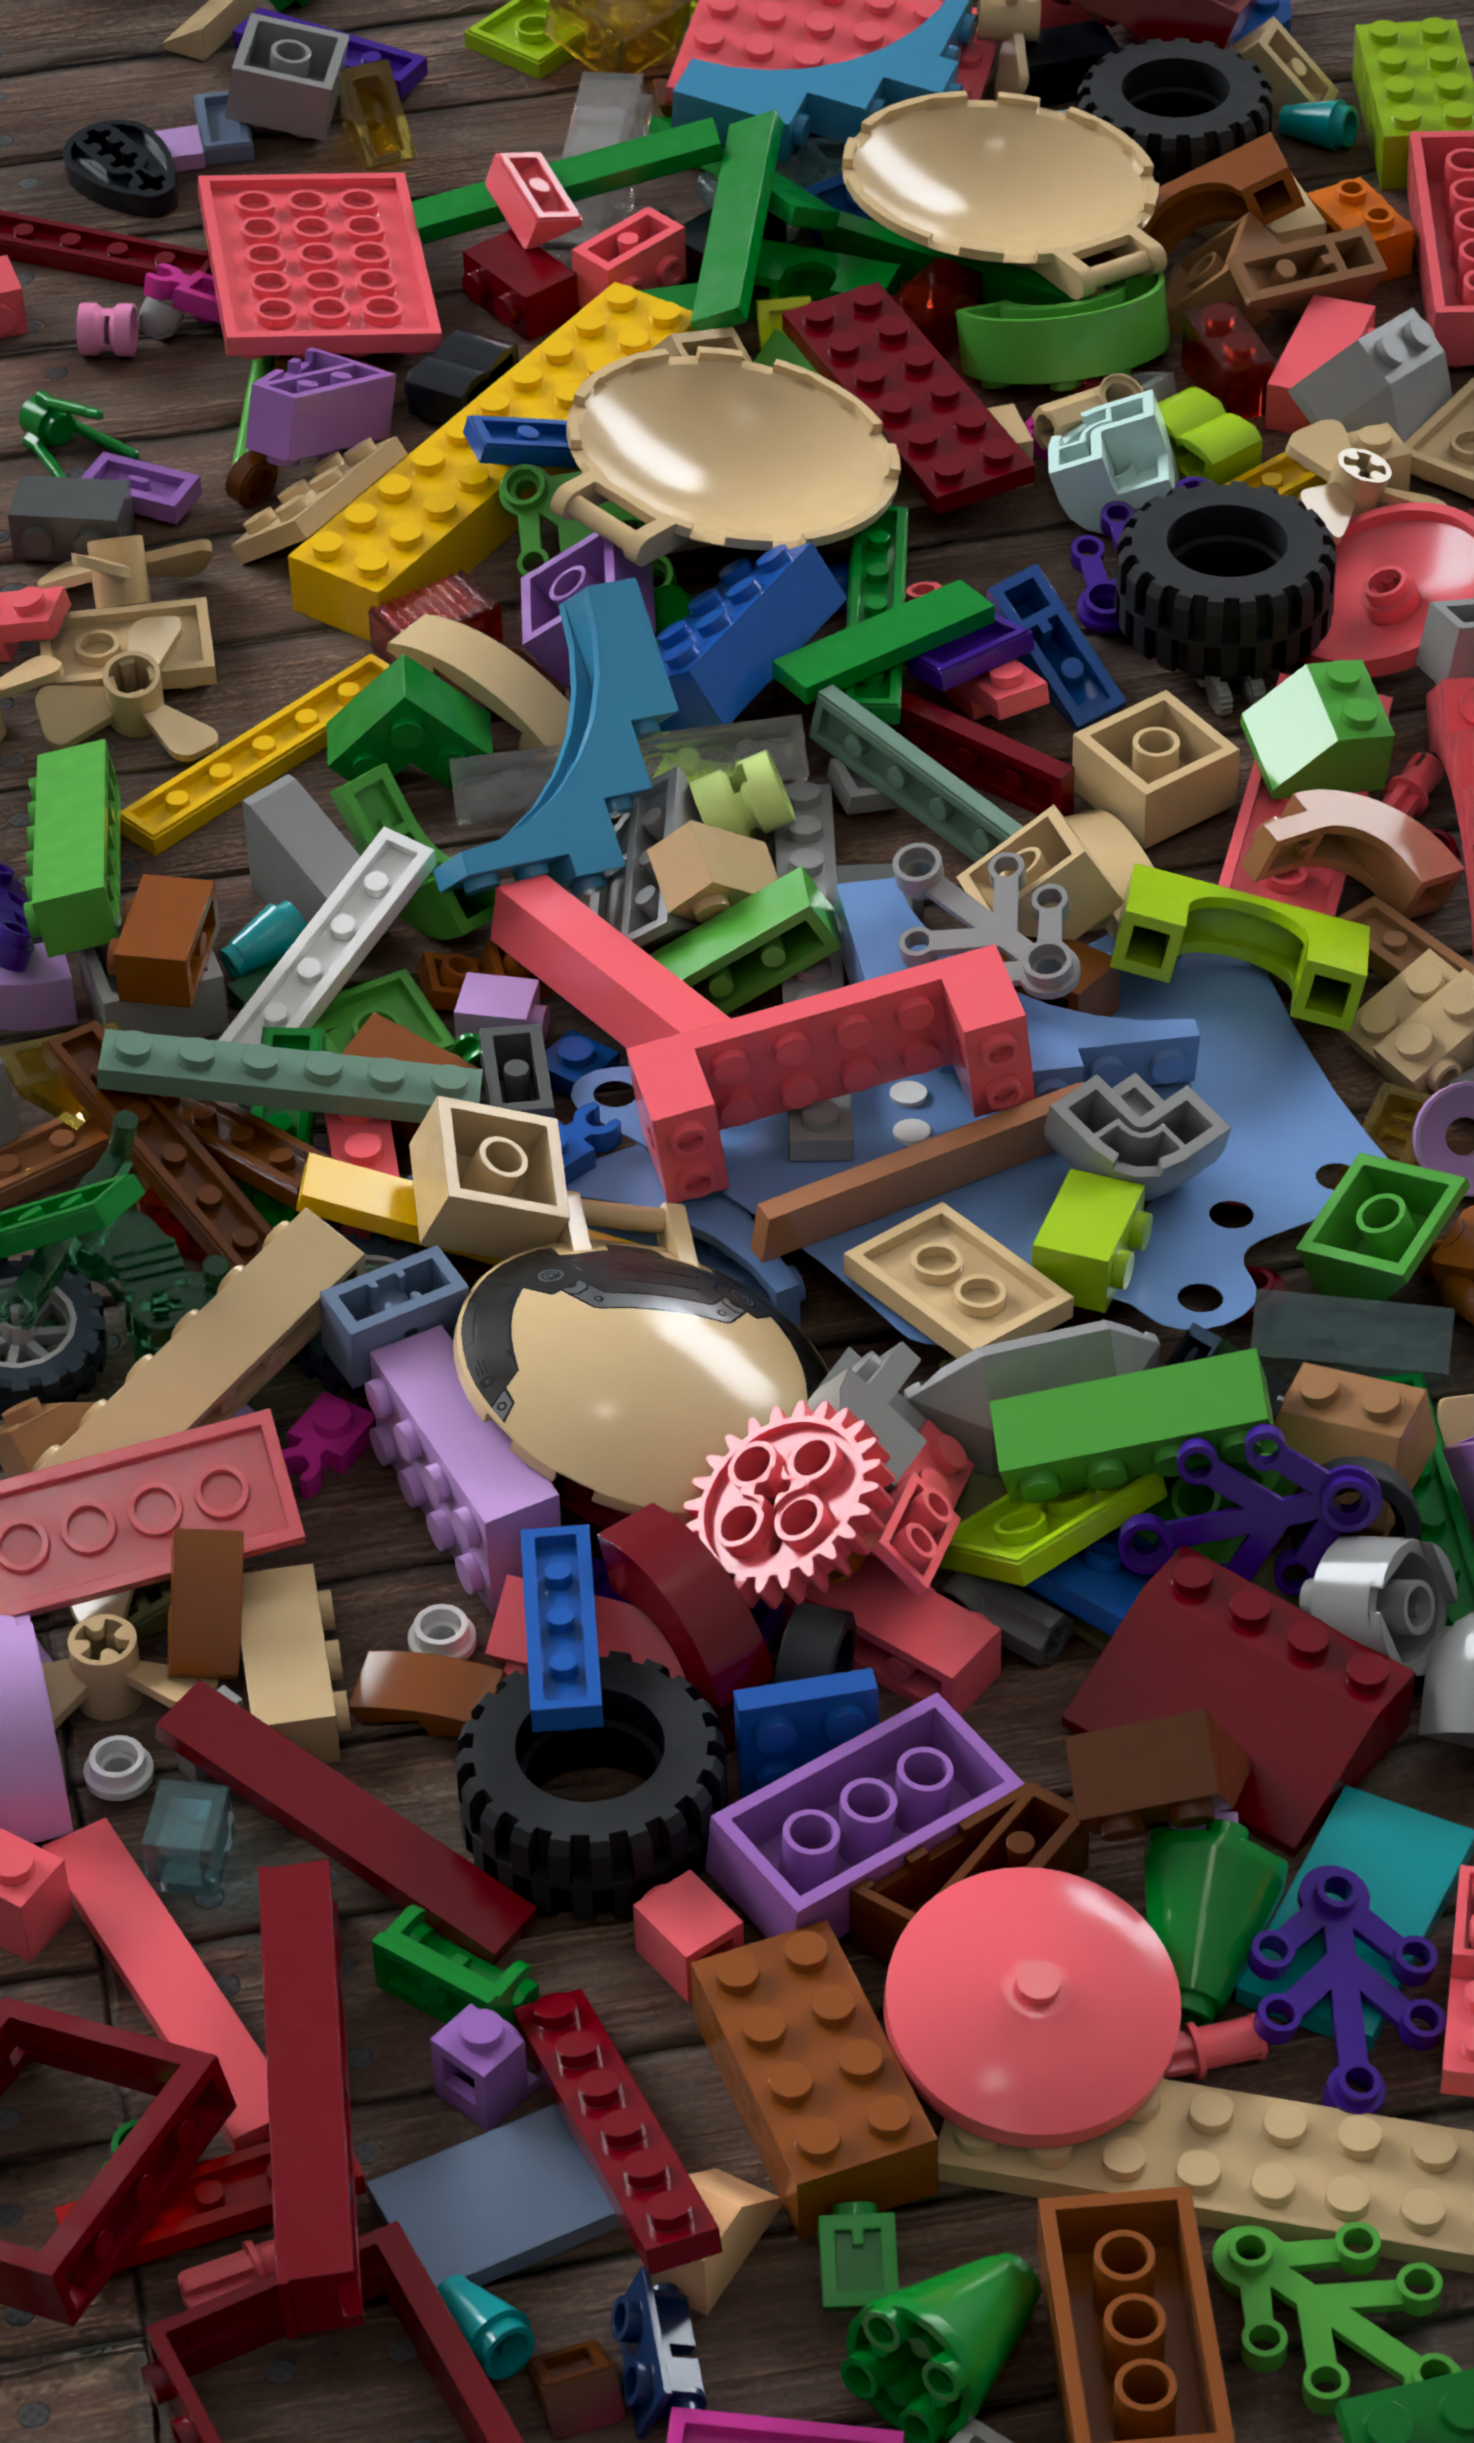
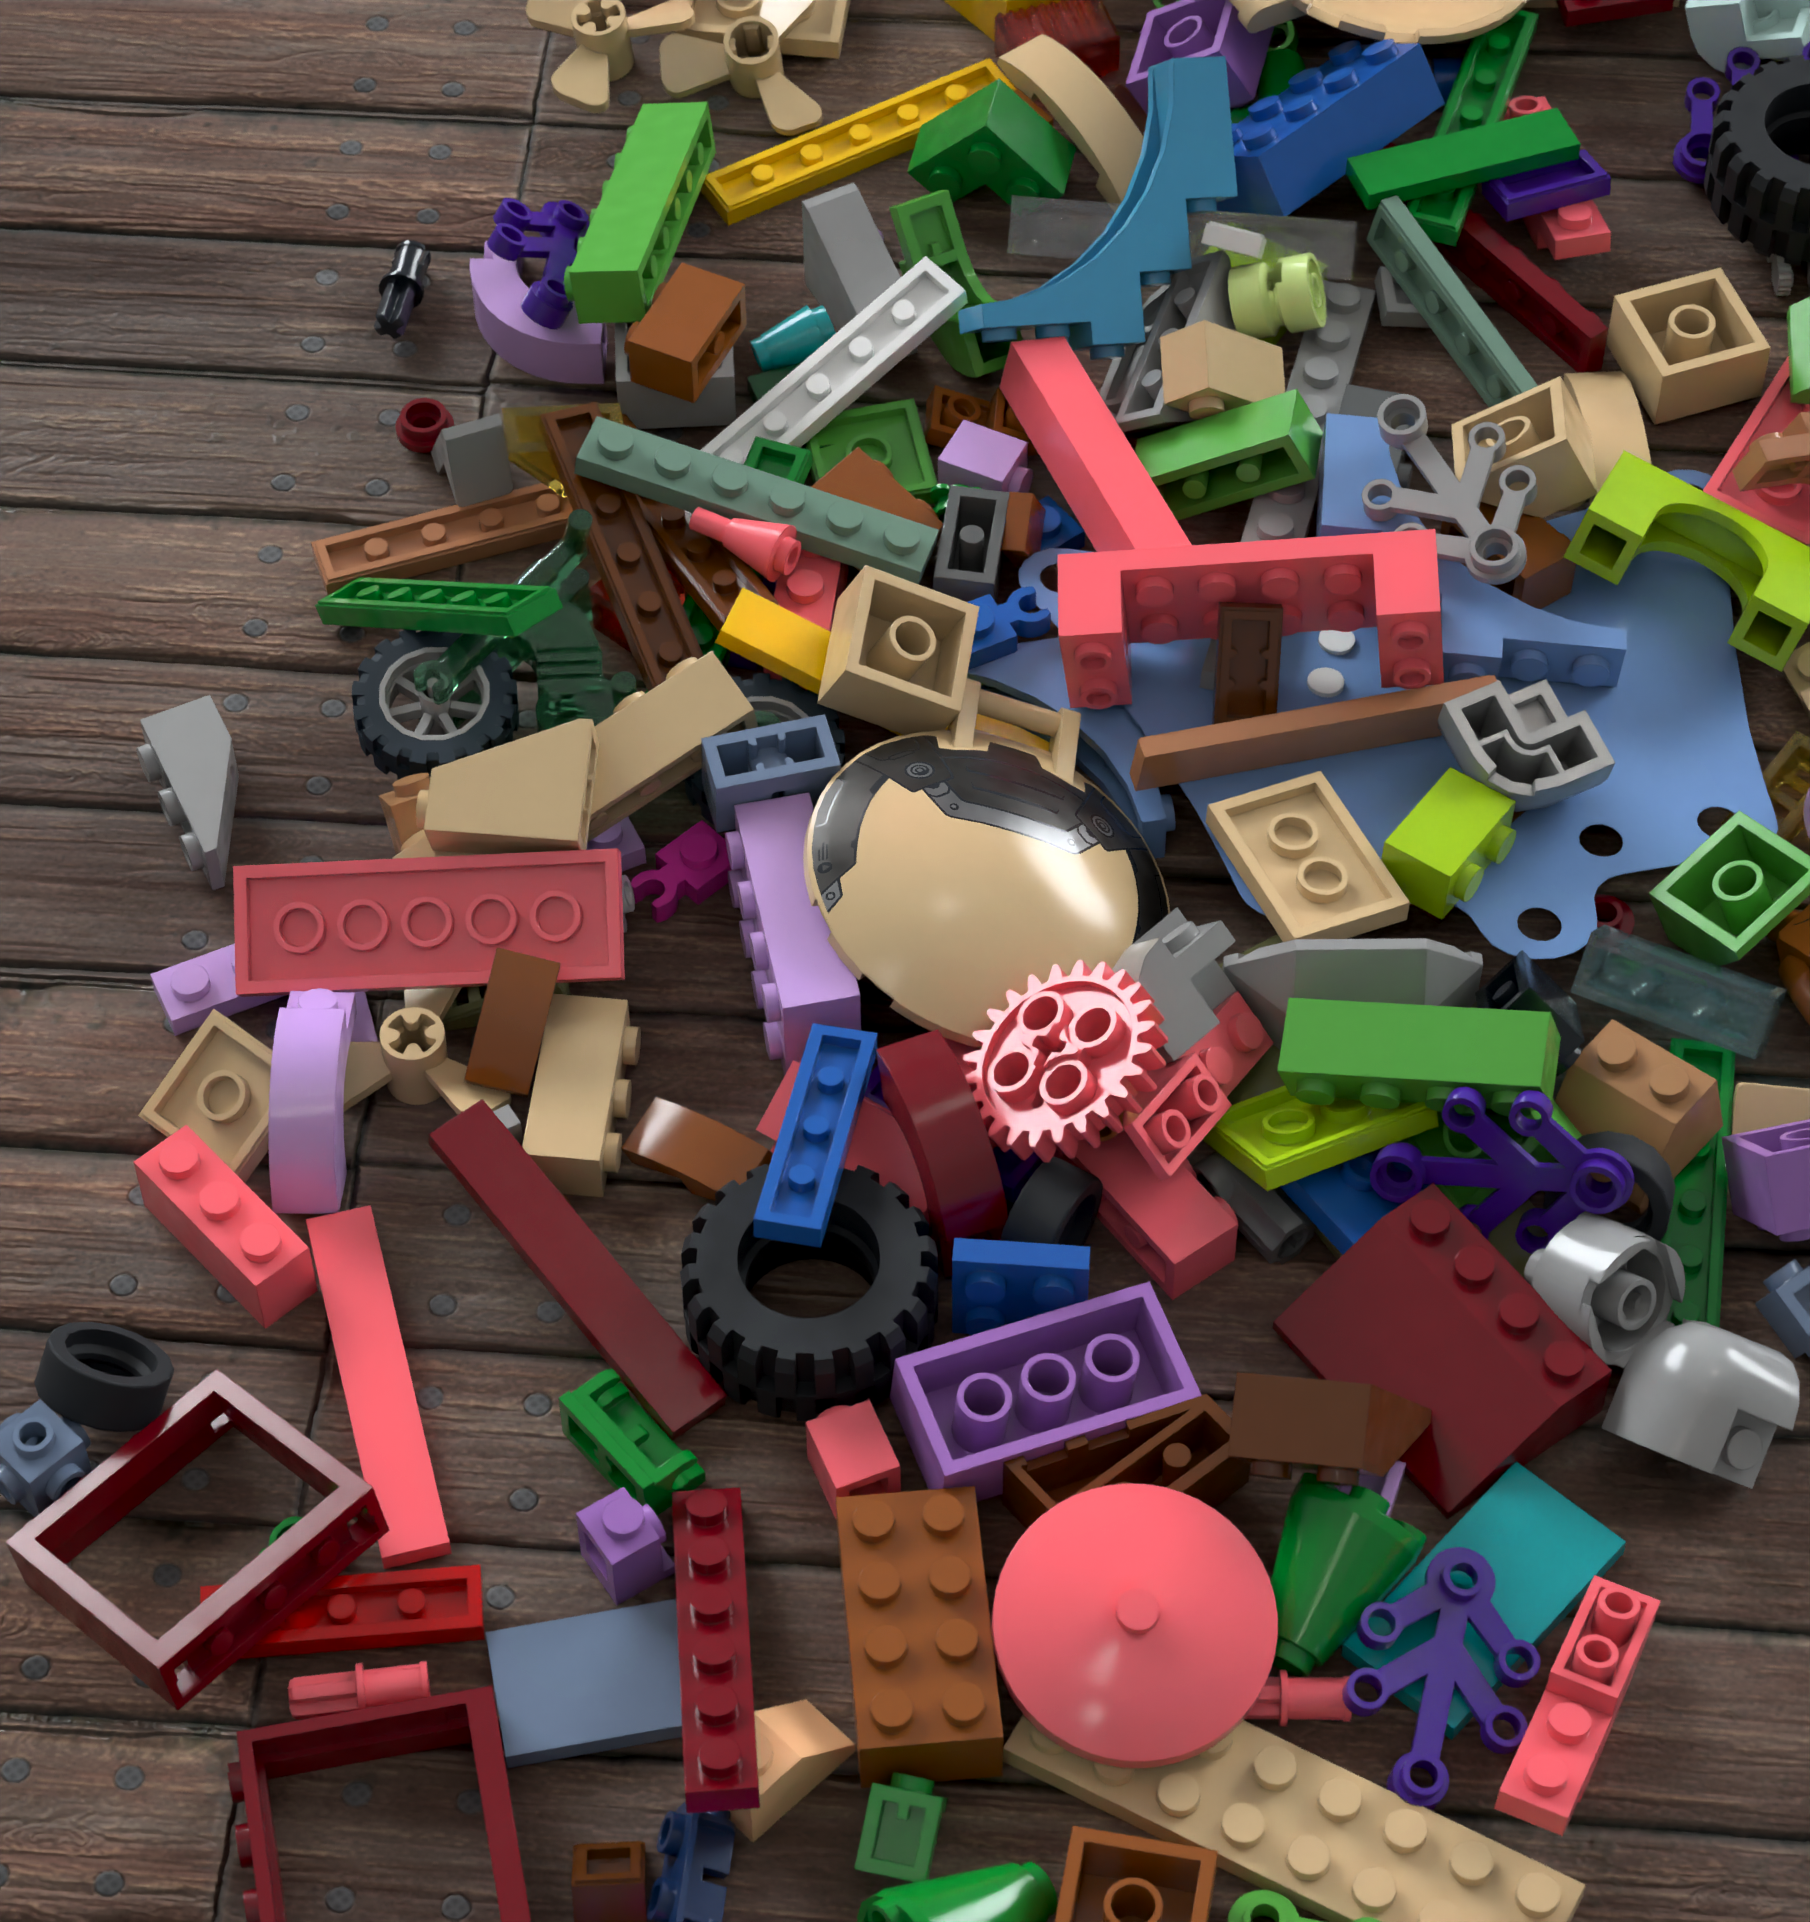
camera: 15 degrees right, 10 degrees up
white plate [83,1735,154,1801] -> none
clear light blue brick [141,1779,235,1897] -> none
dark red tile [258,1860,364,2339] -> none
white plate [408,1604,477,1660] -> none
teal cone [436,2274,535,2380] -> none
blue slope [986,563,1127,732] -> none
none -> tan slope [416,718,599,854]
none -> coral cone [689,507,801,582]
none -> dark orange tile [1001,492,1046,567]
none -> white tile [1201,221,1267,259]
none -> reddish brown plate [1212,602,1283,725]

